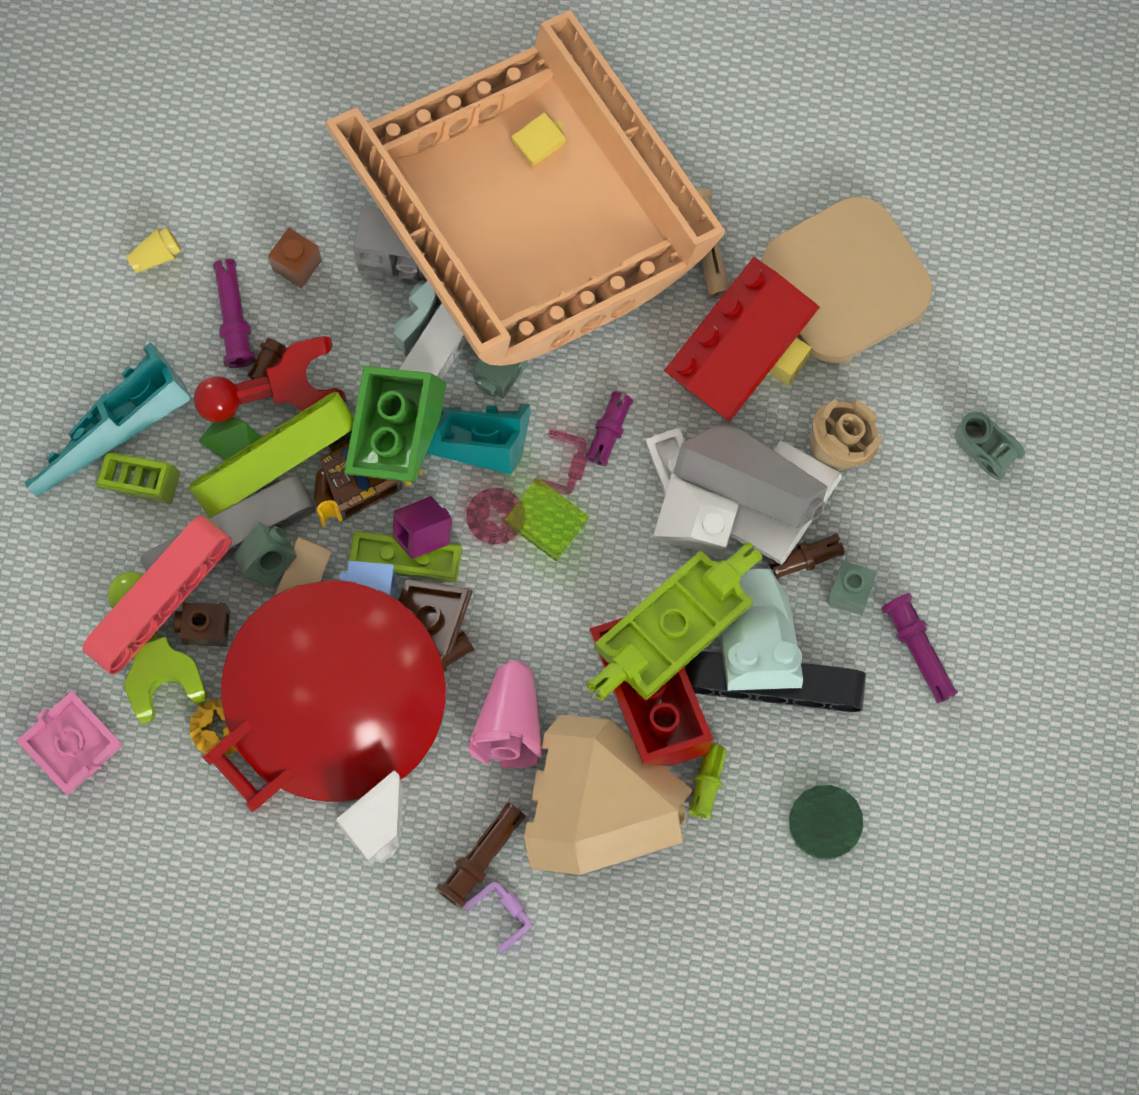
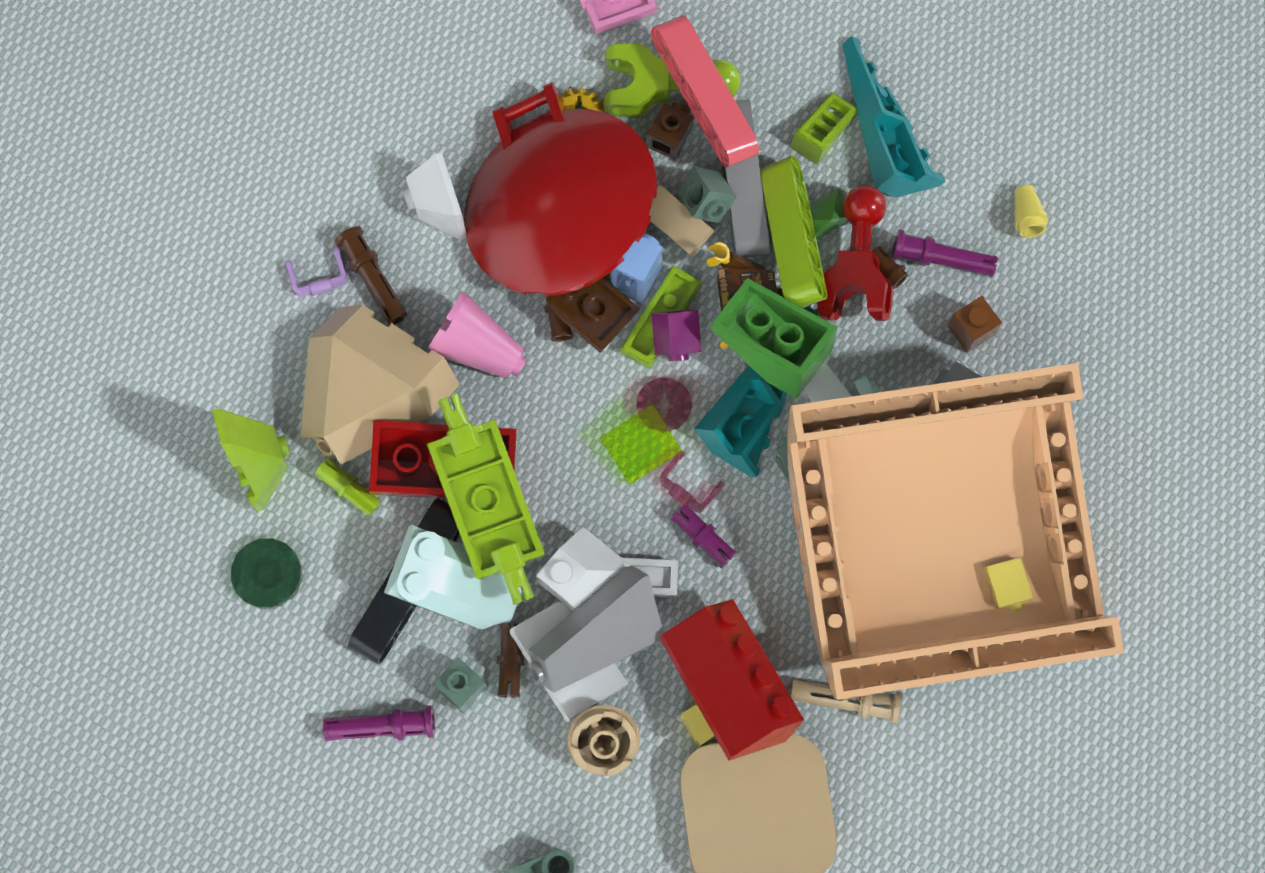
camera: 110 degrees right, 0 degrees up
none -> lime wedge [212,409,291,512]

